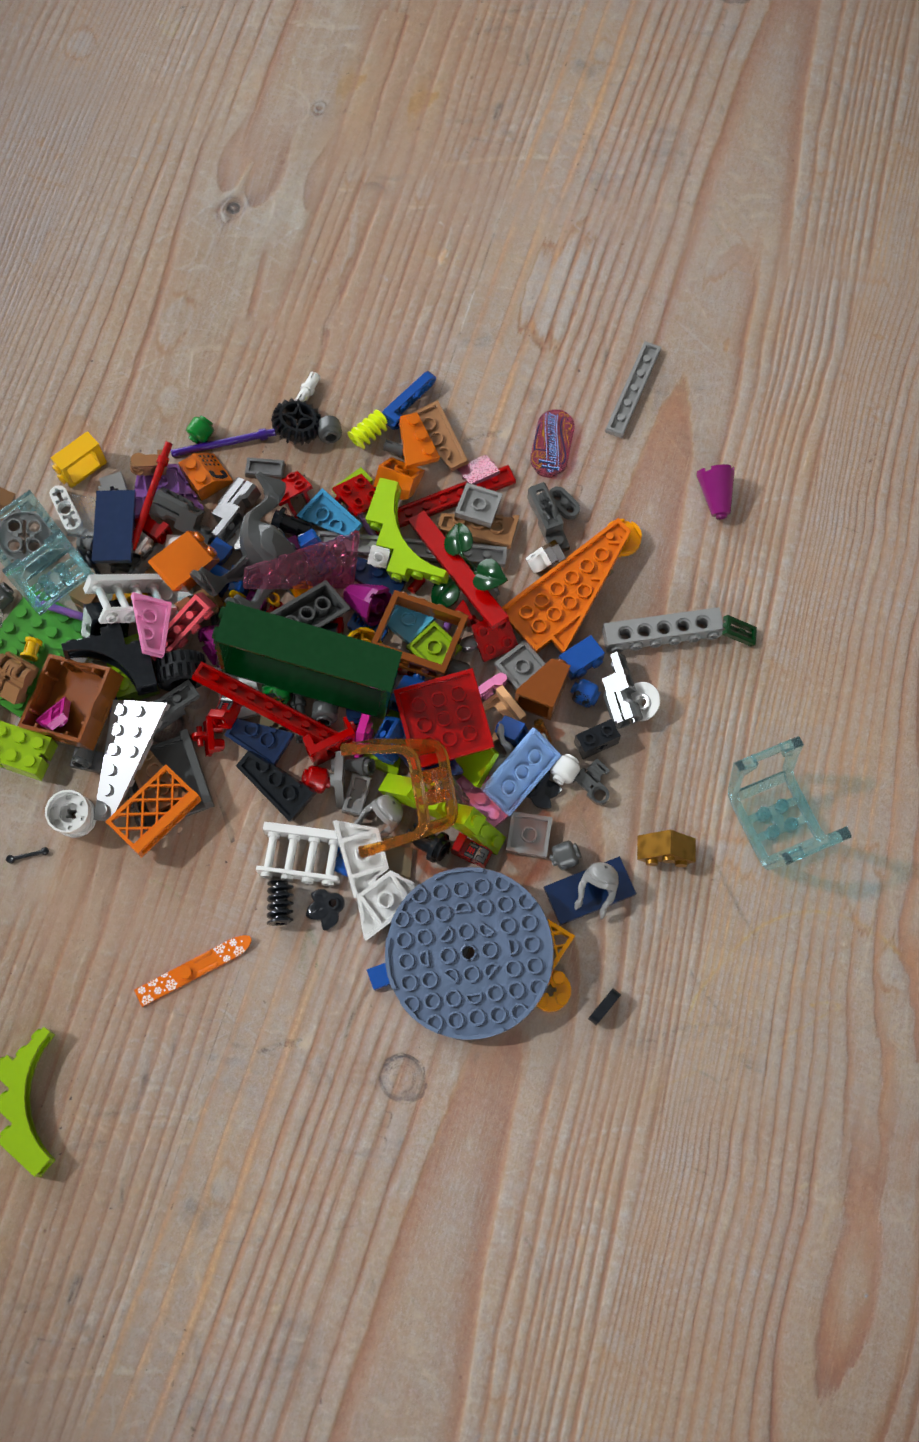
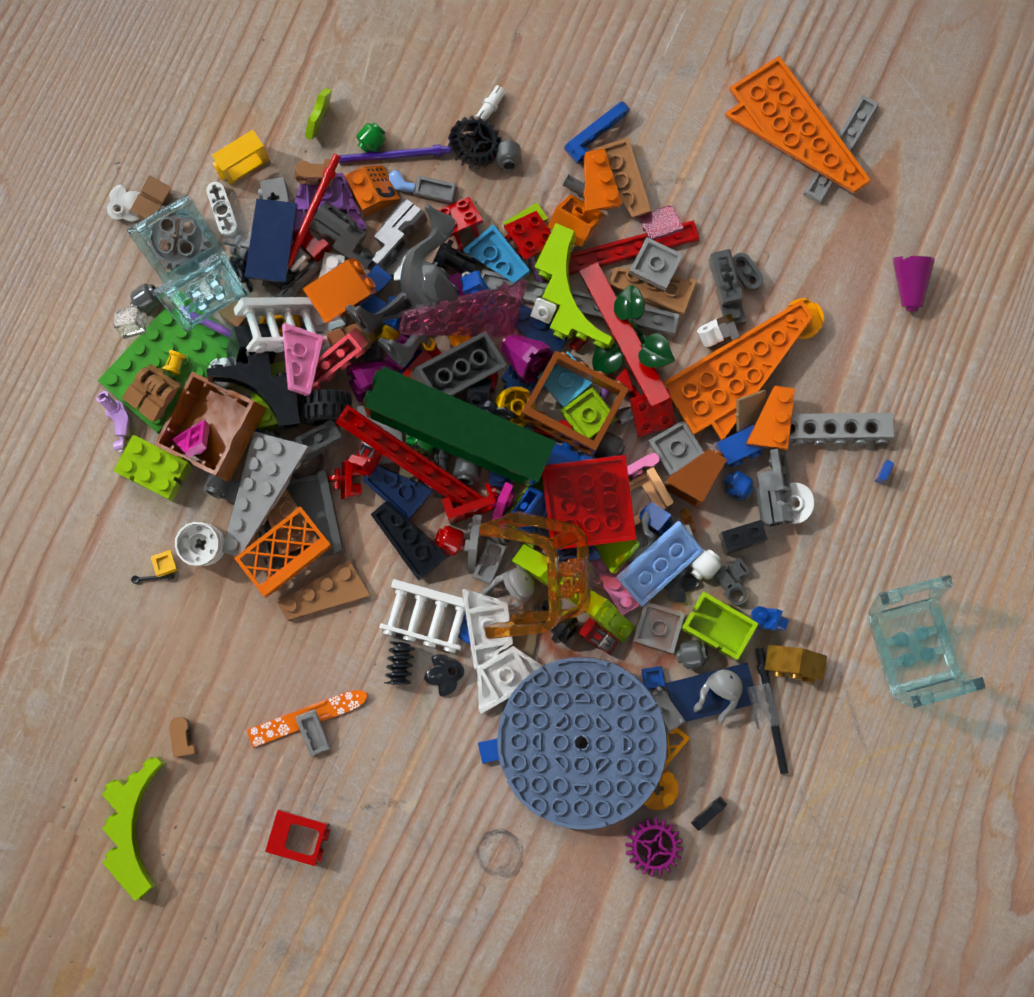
camera: 10 degrees right, 10 degrees up
neon yellow piece [347,410,388,450] -> none
clear pink tile [530,409,575,478] -> none
dark green tile [722,615,757,647] -> none
none -> yellow plate [150,550,178,577]
none -> medium nougat leg [169,717,198,757]
none -> red window [265,809,331,866]
none -> medium nougat wing [277,560,370,621]
none -> light grey plate [296,709,331,756]
none -> lime tile [305,88,332,140]
none -> light blue arm [389,170,415,193]
none -> magenta gear [625,818,683,877]
none -> blue tile [641,666,666,690]
none -> light grey hinge [651,686,686,734]
none -> lime piece [680,591,759,661]
none -> orange wing [725,56,871,193]
none -> dark tan piece [735,390,766,432]
none -> orange wing [745,386,795,450]
none -> clear plate [747,683,780,729]
none -> blue hips [751,606,789,631]
none -> black bar [755,647,789,774]
none -> blue tile [875,459,894,484]

